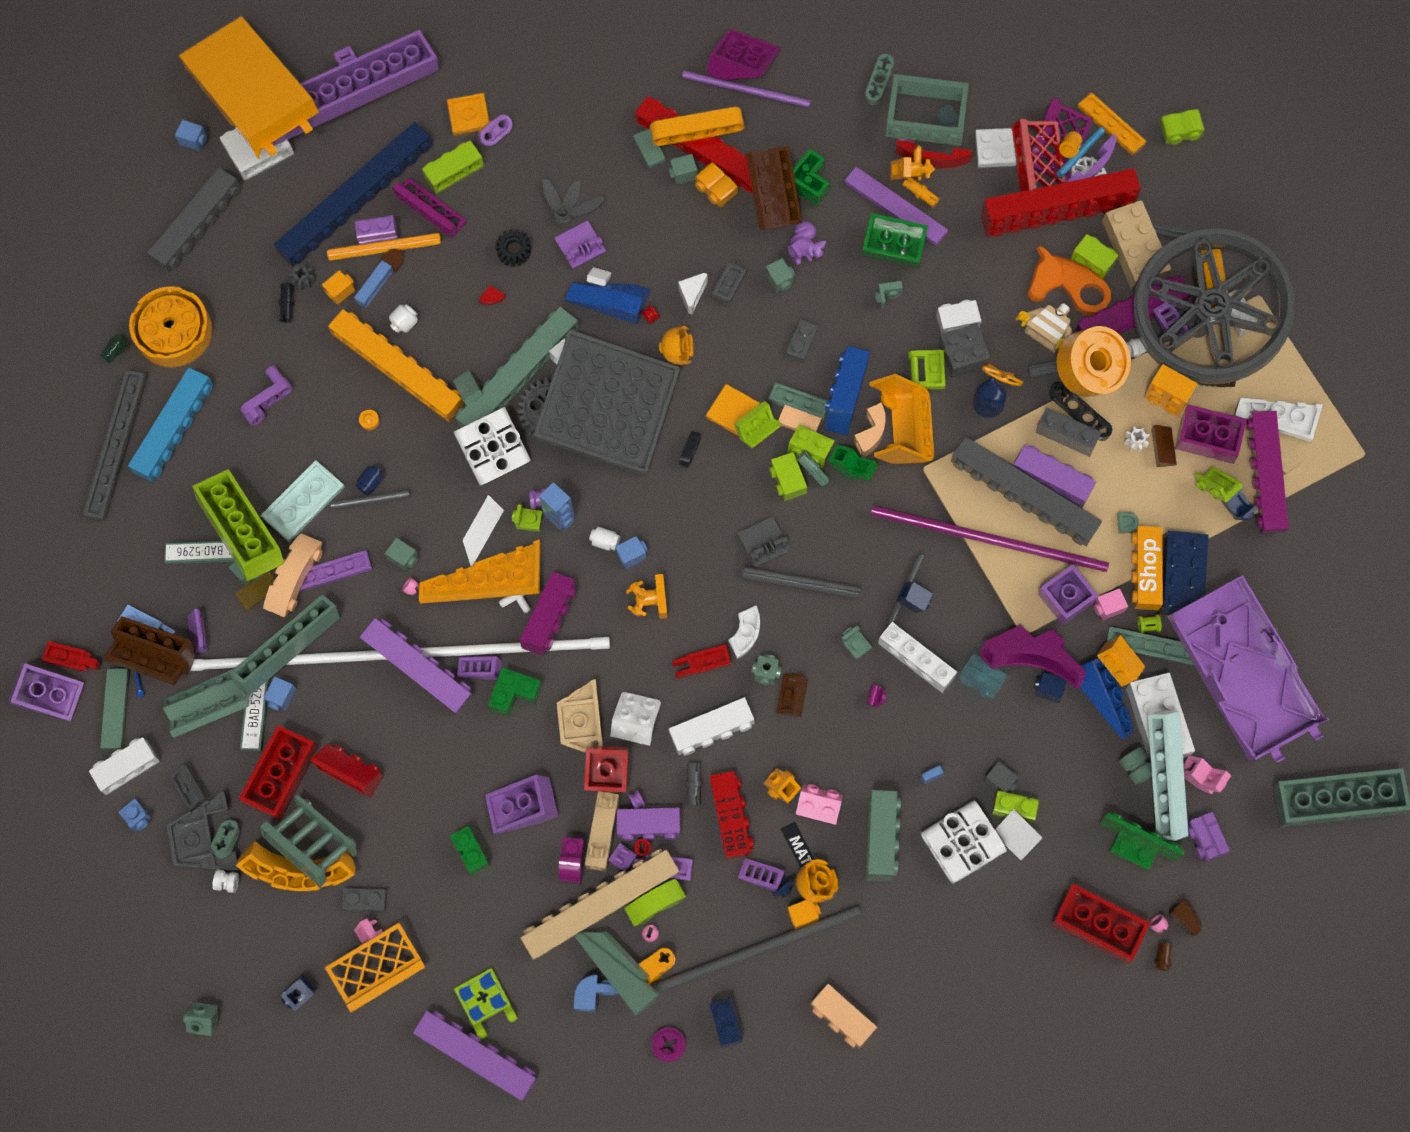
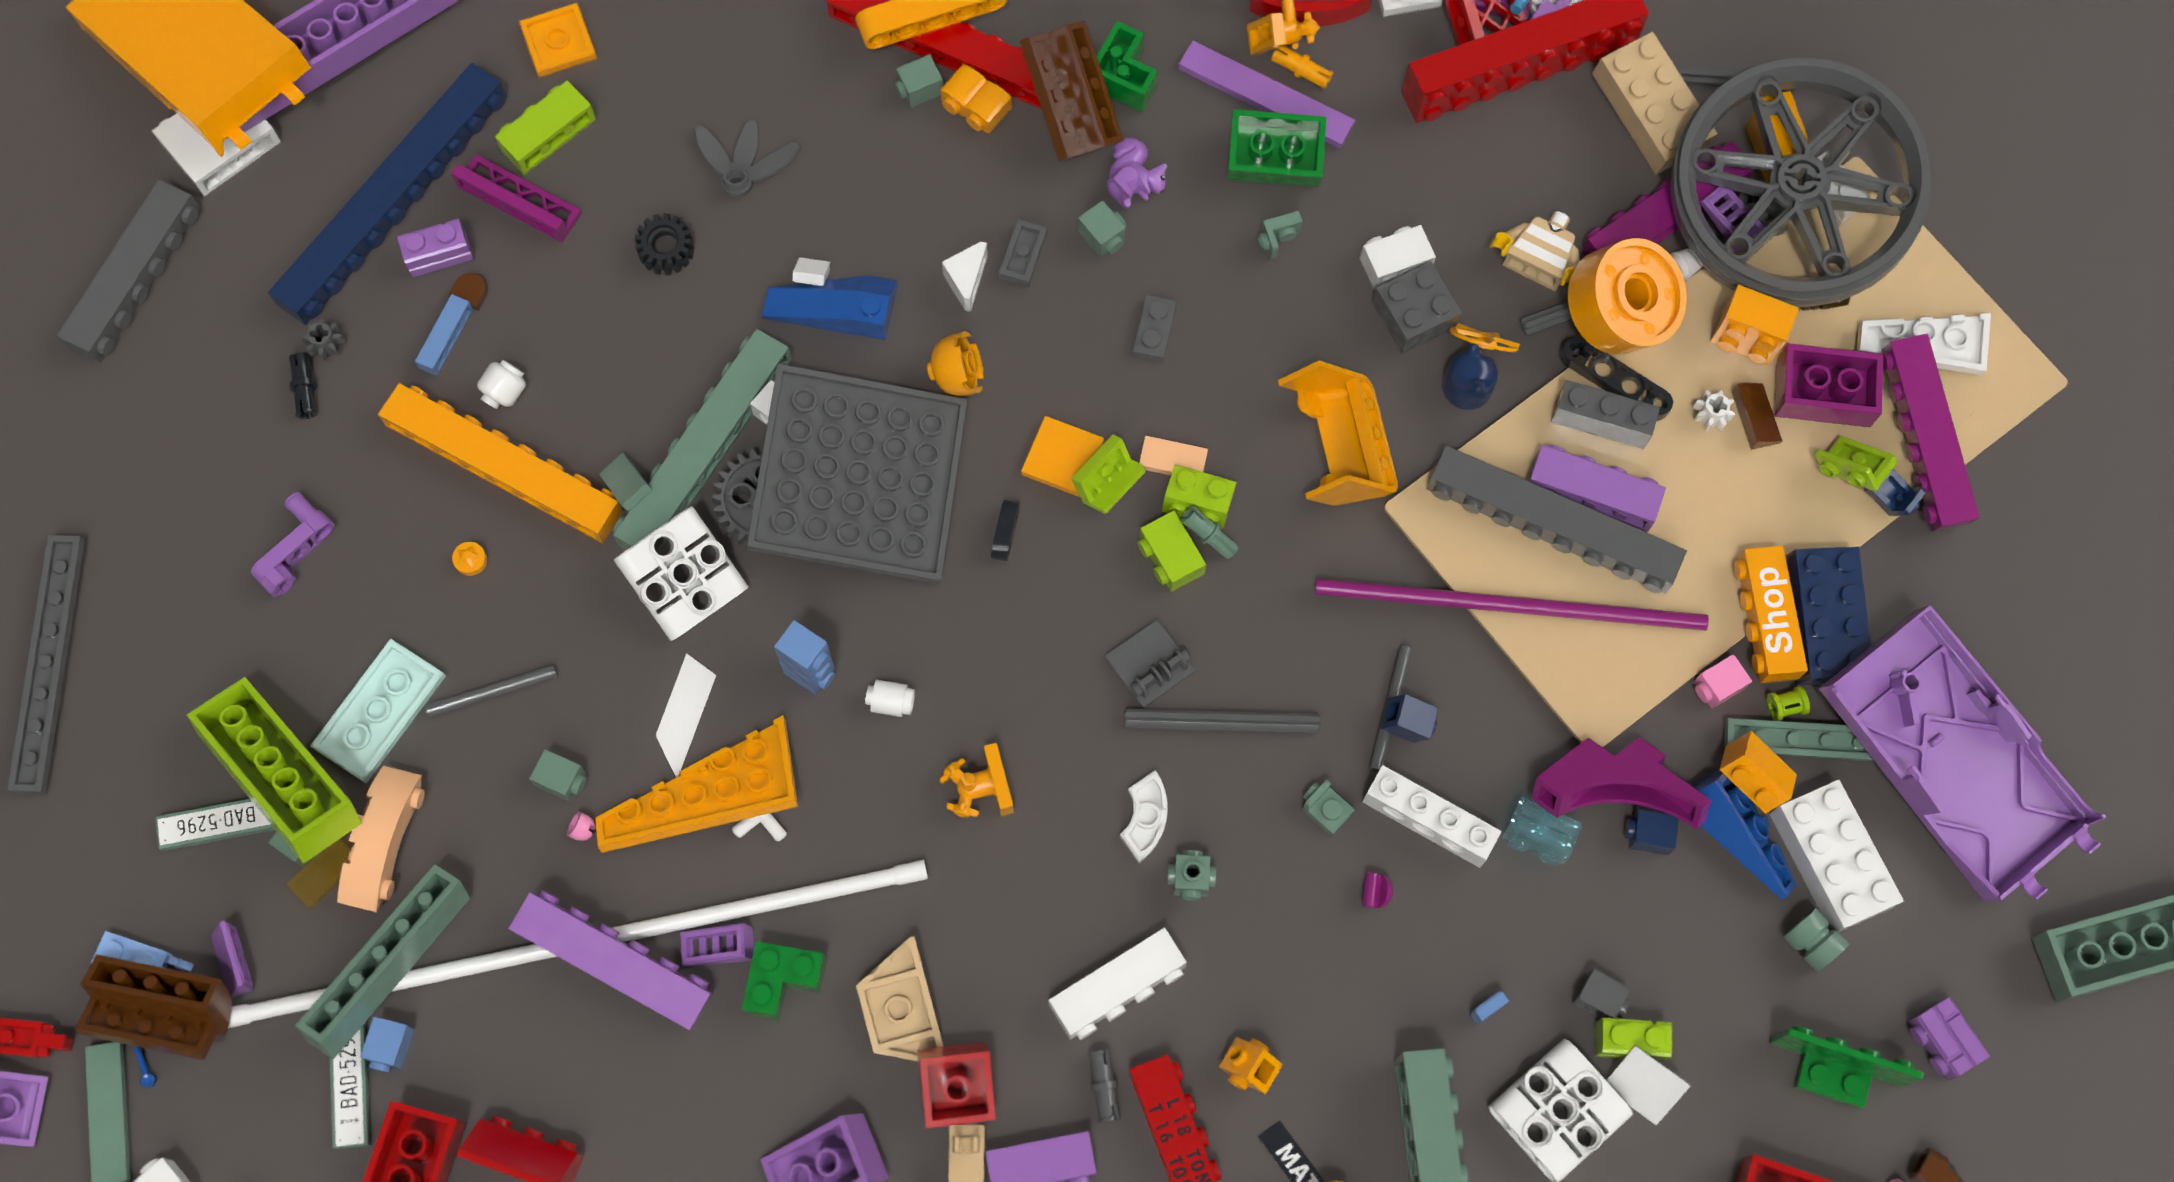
camera: 15 degrees left, 0 degrees up
clear green cone [100,334,128,363] -> none
dark azure brick [128,367,213,483] -> none
light orange brick [129,287,212,367] -> none
sand green slope [163,669,249,738] -> none
medium blue brick [175,120,207,151] -> none
medium lavender tile [299,550,372,593] -> none
light orange brick [322,270,355,305] -> none
light orange axle [327,233,441,260] -> none
dark blue brick [355,465,384,495] -> none
medium lavender plate [478,115,512,146] -> none
red tile [478,285,506,305] -> none
lime bracket [512,504,543,532] -> none
magenta brick [520,572,577,656] -> none
medium lavender wheel [529,488,546,509] -> none
medium lavender hinge [554,221,606,269] -> none
white bracket [610,692,661,746] -> none
medium blue brick [615,536,648,569] -> none
medium lavender bush [628,790,645,809] -> none
sand green tile [633,128,666,169] -> none
red bush [641,305,659,324] -> none
red hinge [671,644,731,679] -> none
sand green tile [768,382,827,421] -> none
reddish brown slope [776,674,808,717] -> none
bright pink bracket [796,784,843,825] -> none
blue wedge [825,346,870,436] -> none
green brick [828,444,878,481] -> none
light nougat brick [854,403,885,458] -> none
lime plate [908,350,946,390] -> none
orange animal [1027,246,1111,316] -> none
medium lavender brick [1038,564,1098,625] -> none
lime brick [1071,234,1119,279] -> none
sand green tile [1117,512,1139,534] -> none
light aqua brick [1148,711,1188,841] -> none
bright pink brick [1183,756,1231,794] -> none

